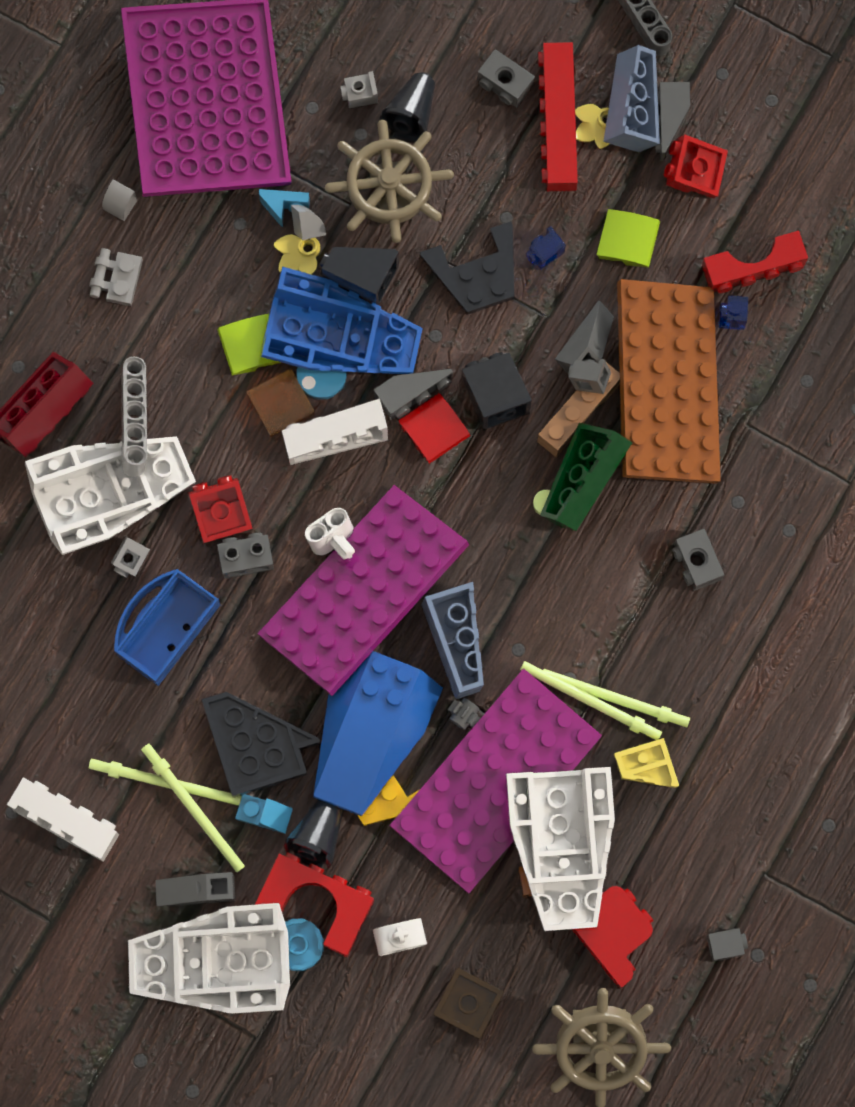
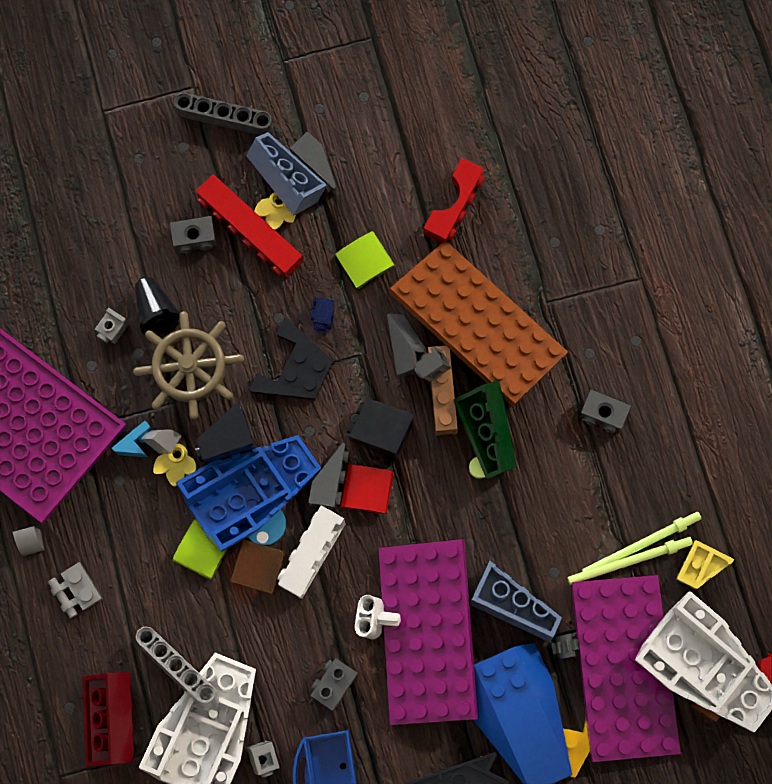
camera: 40 degrees left, 0 degrees up
red plate [189,475,253,543] -> none
red plate [664,134,728,199] -> none
clear blue brick [719,296,748,330] -> none

